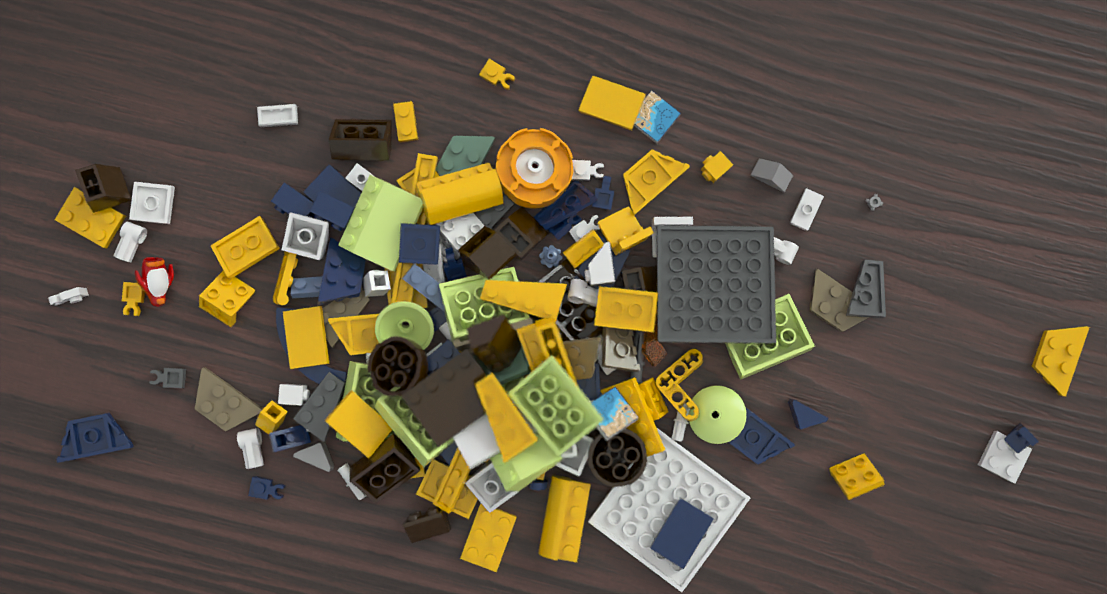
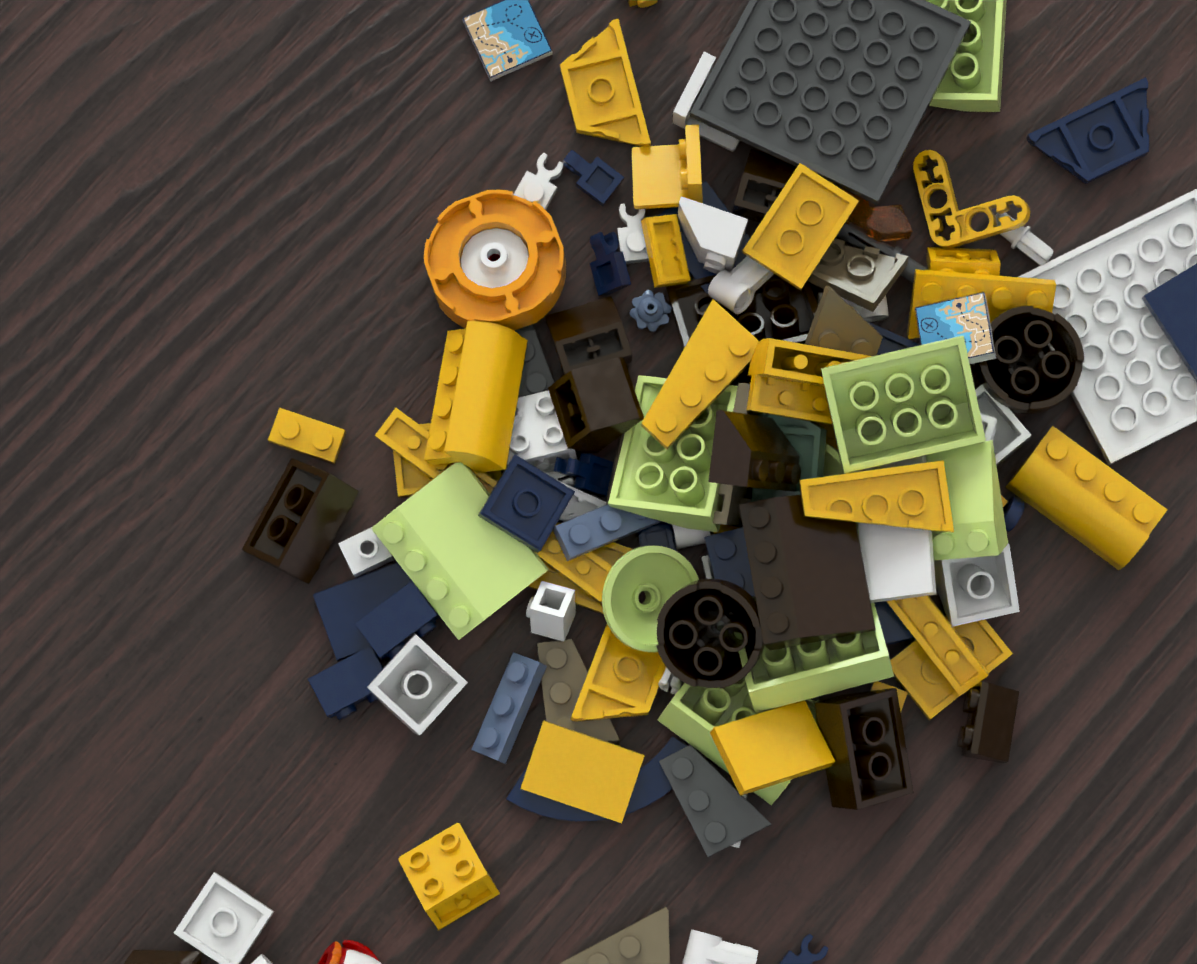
camera: 60 degrees left, 5 degrees down
yellow plate [211,216,280,279] -> none
yellow brick [255,401,288,434] -> none
white plate [257,104,298,127] -> none
dark blue slope [269,425,311,452] -> none
yellow plate [273,251,298,305] -> none
white brick [278,384,310,405] -> none
light grey slope [293,442,334,472] -> none
dark blue wing [317,238,366,305] -> none
white axle [337,463,366,500] -> none
sand green wing [436,136,495,176] -> none
yellow plate [460,503,517,572] -> none
yellow plate [479,59,515,90] -> none
dark blue wing [534,180,598,230] -> none
yellow tile [579,75,646,131] -> none
yellowish green dish [689,386,747,444] -> none
dark blue slope [788,399,828,429] -> none

